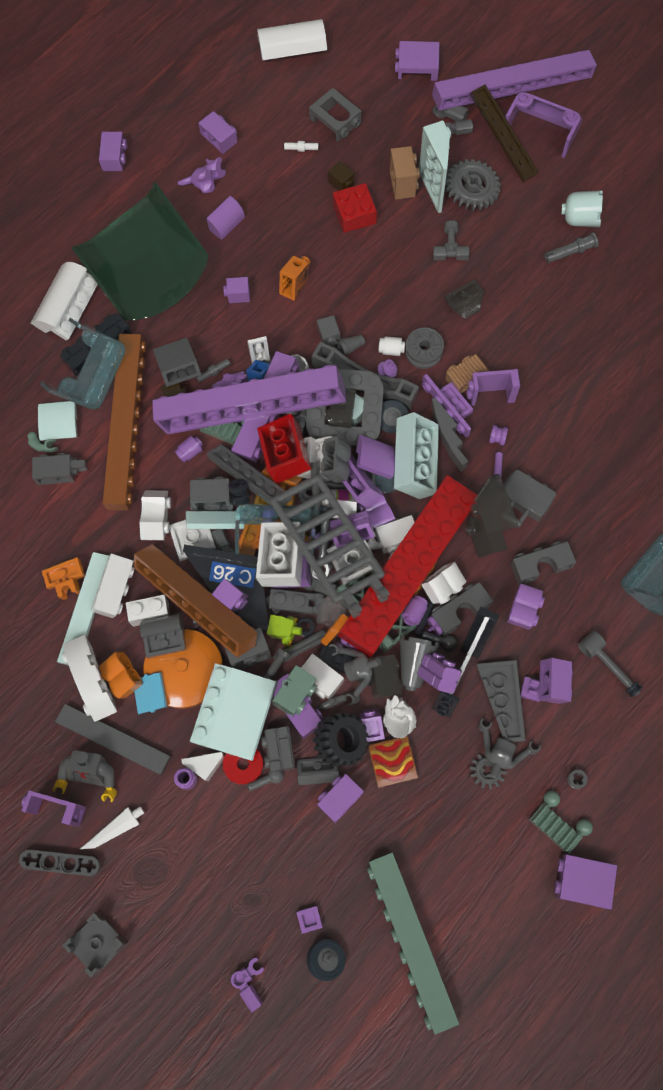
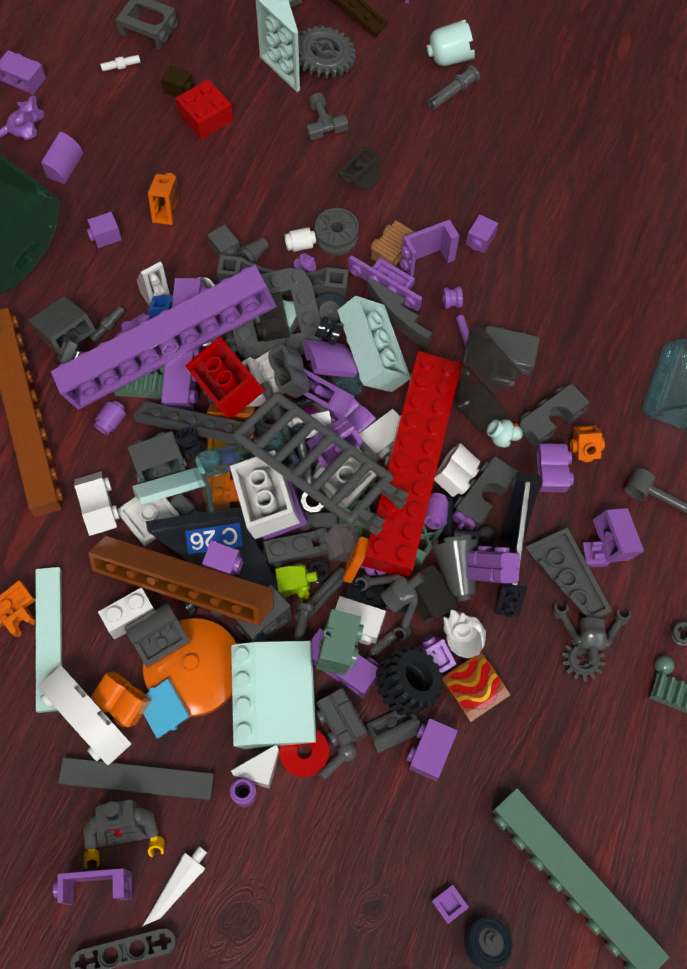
camera: 25 degrees left, 5 degrees down
white brick [91,554,135,618] -> none
medium nougat brick [390,146,420,200] -> none
none -> dark grey tile [57,337,83,363]
none -> black wheel [315,316,344,345]
none -> medium lavender brick [466,215,498,253]
none -> light aqua animal [487,419,523,448]
none -> orange brick [570,425,605,462]

